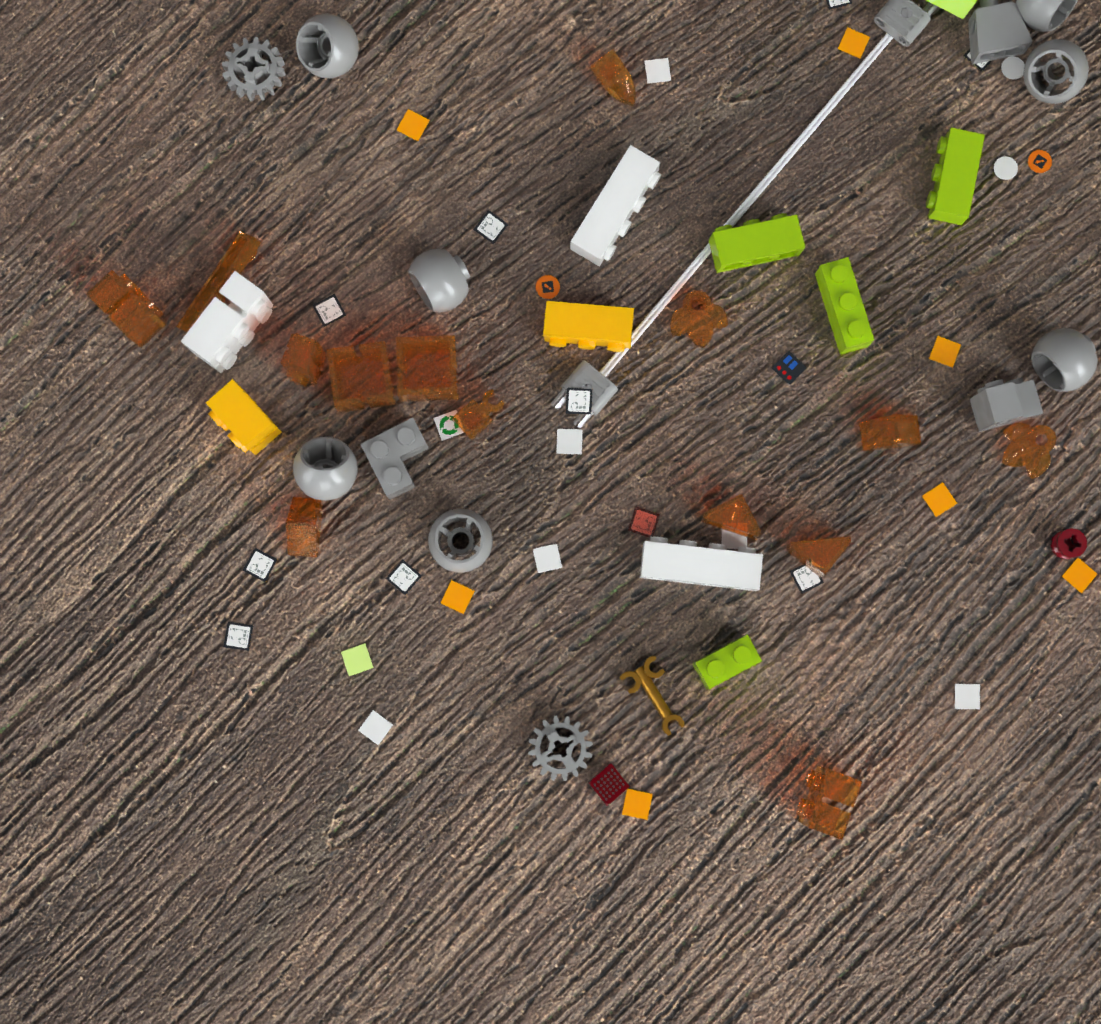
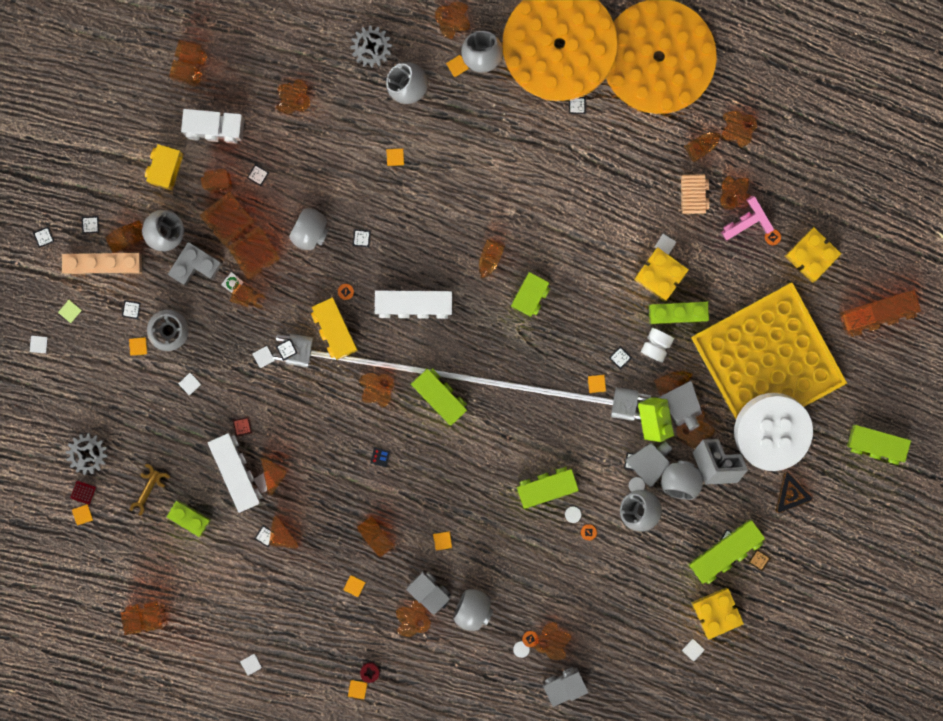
camera: 55 degrees right, 5 degrees up
clear orange plate [176,232,261,334] -> none
white sticker [644,58,671,84] -> none
lime brick [815,257,874,355] -> none
none -> light nougat arch [62,253,142,274]
none -> clear orange plate [276,79,310,114]
none -> lime brick [511,272,551,317]

